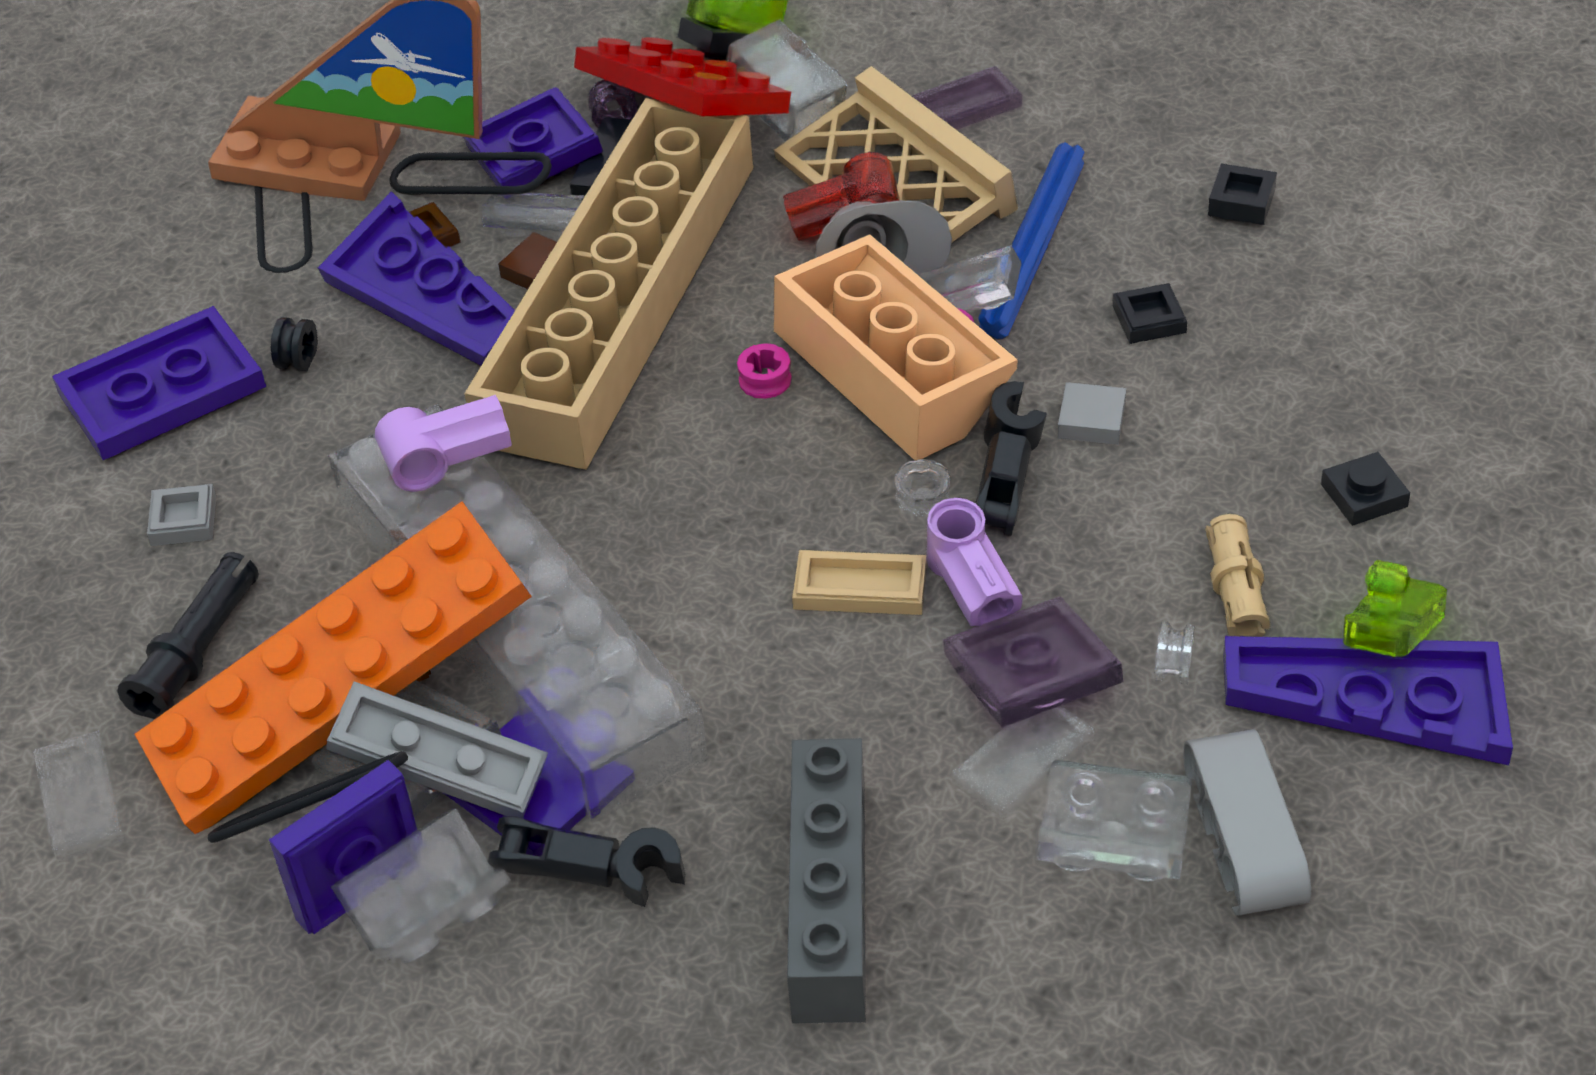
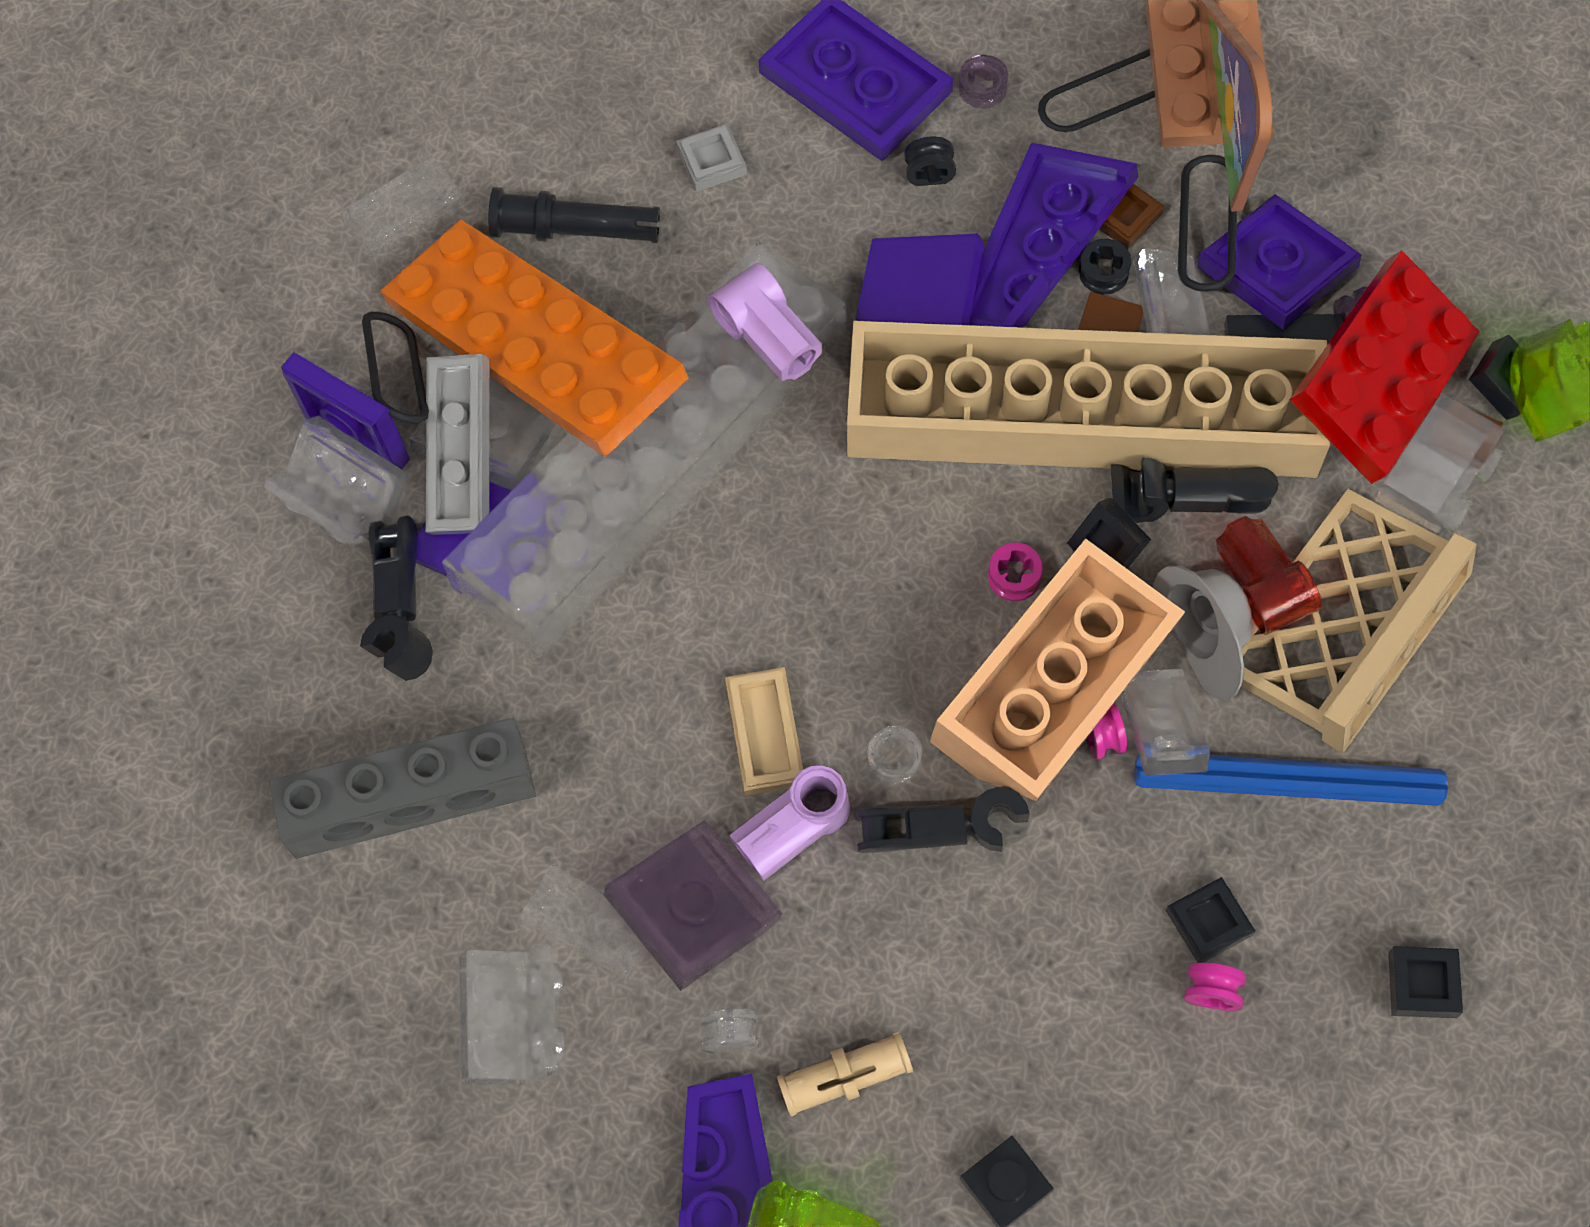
camera: 75 degrees right, 20 degrees up
clear purple tile [912,66,1022,130] -> none
light grey tile [1058,382,1126,445] -> none
light grey beam [1183,729,1311,916] -> none
none -> dark purple tile [852,233,984,335]
none -> clear purple bush [959,54,1009,109]
none -> black plate [1067,498,1151,569]
none -> black bush [1079,239,1132,295]
none -> black piece [1111,457,1279,523]
none -> dark pink bush [1184,963,1247,1012]

